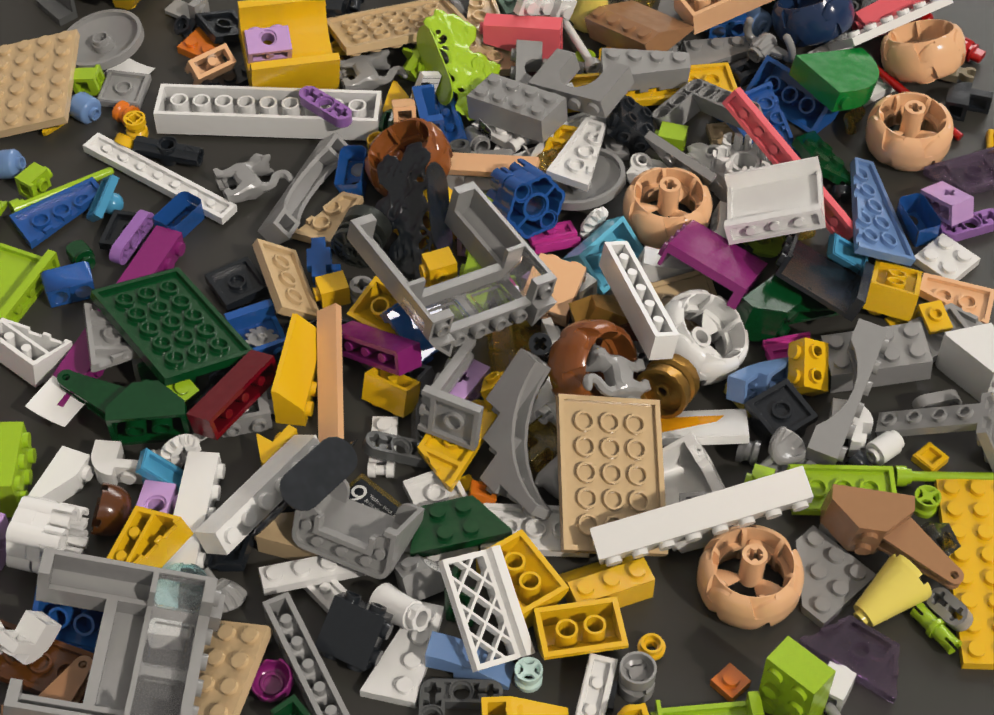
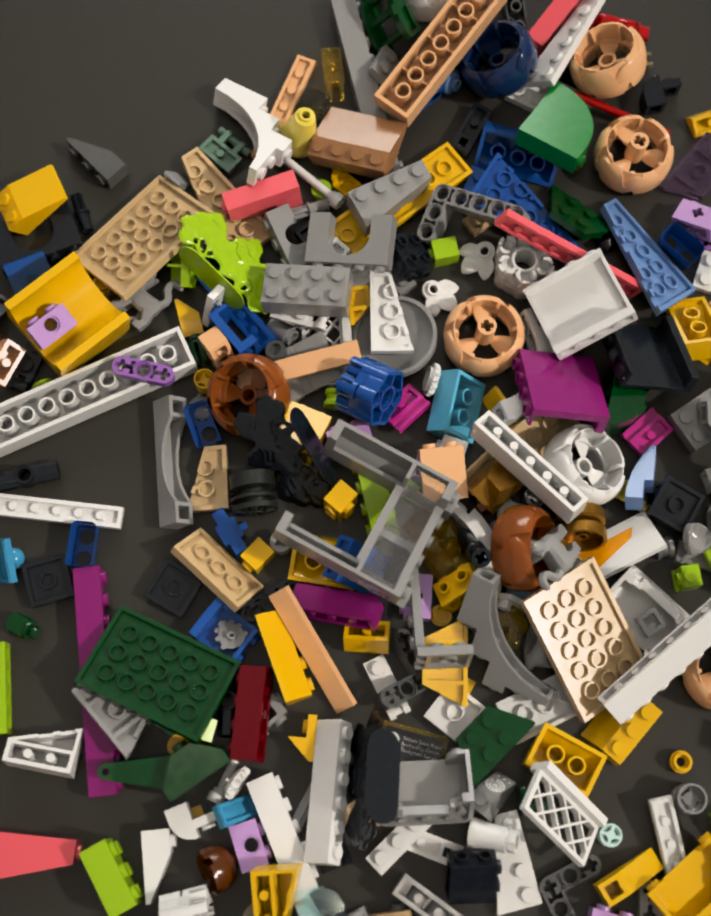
camera: 30 degrees left, 25 degrees up
white sticker [25,376,86,427] -> none
blue piece [40,261,95,308] -> none
medium lavender beam [109,209,154,265] -> none
light grey piece [203,567,247,614] -> none
light grey animal [213,153,293,203] -> none
medium blue slope [425,631,515,690] -> none
orange plate [468,479,497,504] -> none
yellow slope [533,596,629,660] -> none
clear yellow arm [537,148,558,173] -> none
light grey wing [644,131,717,187] -> none
light grey wing [683,36,749,65] -> none
light grey piece [744,16,796,63] -> none
yellow brick [787,337,829,397] -> none
dark azure tile [827,233,869,274] -> none

